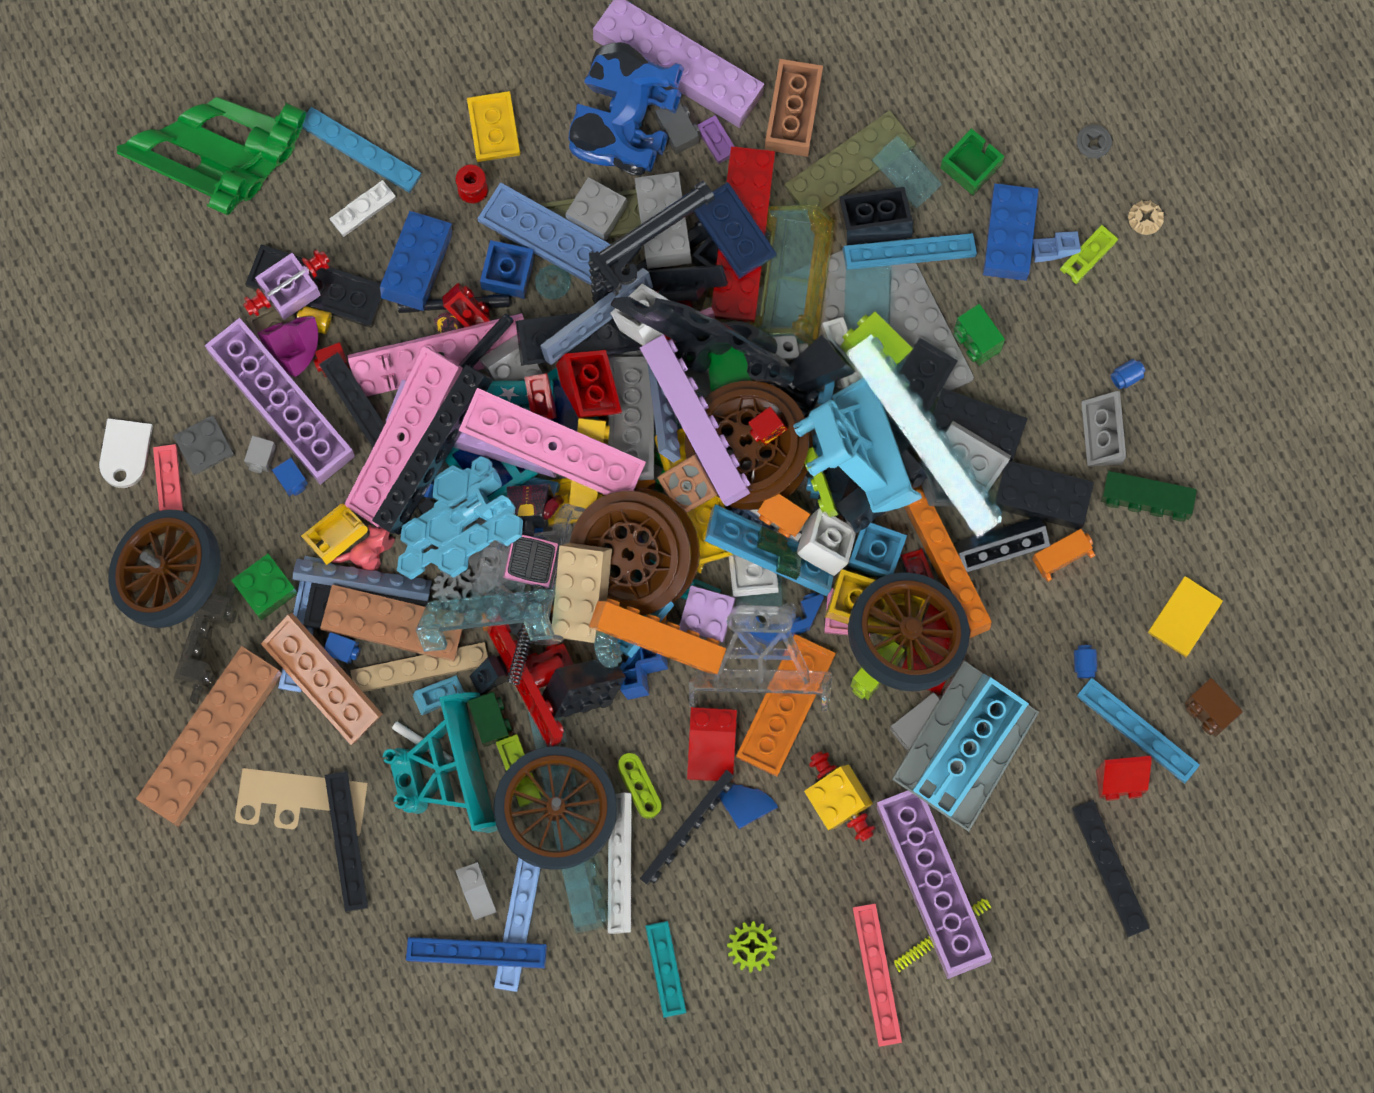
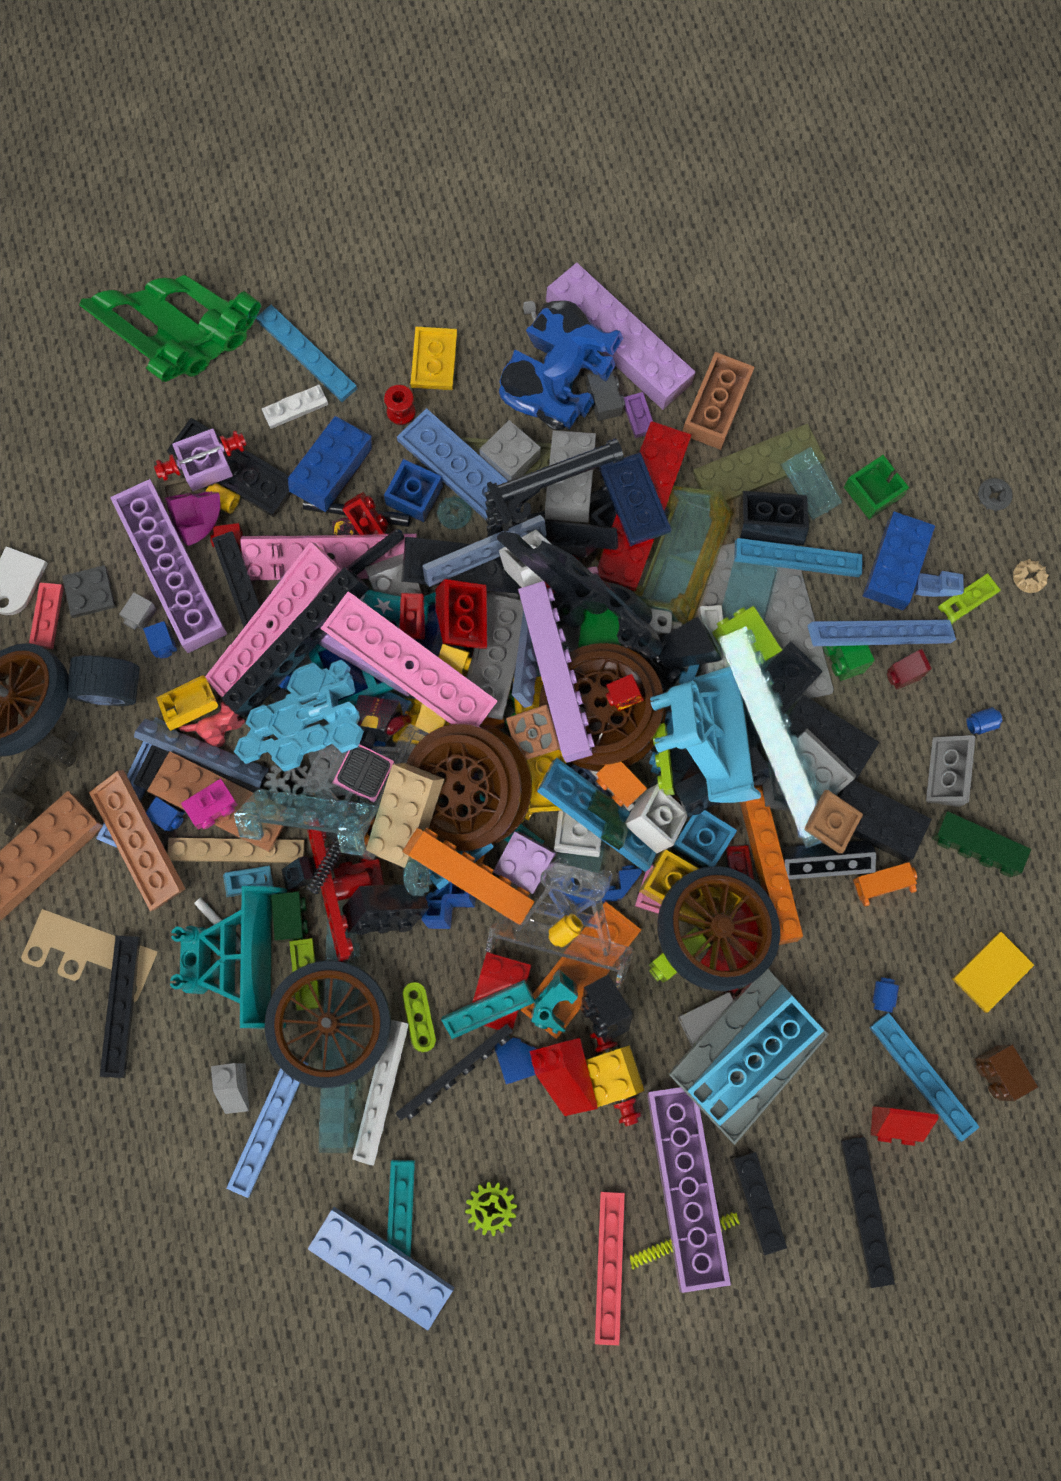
camera: 10 degrees right, 0 degrees up
green brick [231,554,297,621] -> none
blue tile [406,937,547,969] -> none
none -> black wheel [67,655,140,706]
none -> dark pink brick [181,778,238,830]
none -> medium blue plate [308,1207,454,1330]
none -> teal tile [441,980,535,1039]
none -> light grey hand [523,301,537,321]
none -> red slope [530,1038,598,1116]
none -> teal tile [531,969,578,1034]
none -> yellow brick [549,914,583,947]
none -> black brick [580,974,633,1043]
none -> black brick [730,1151,787,1256]
none -> medium nougat tile [804,790,863,853]
none -> medium blue plate [807,620,956,646]
none -> dark red slope [887,649,932,690]

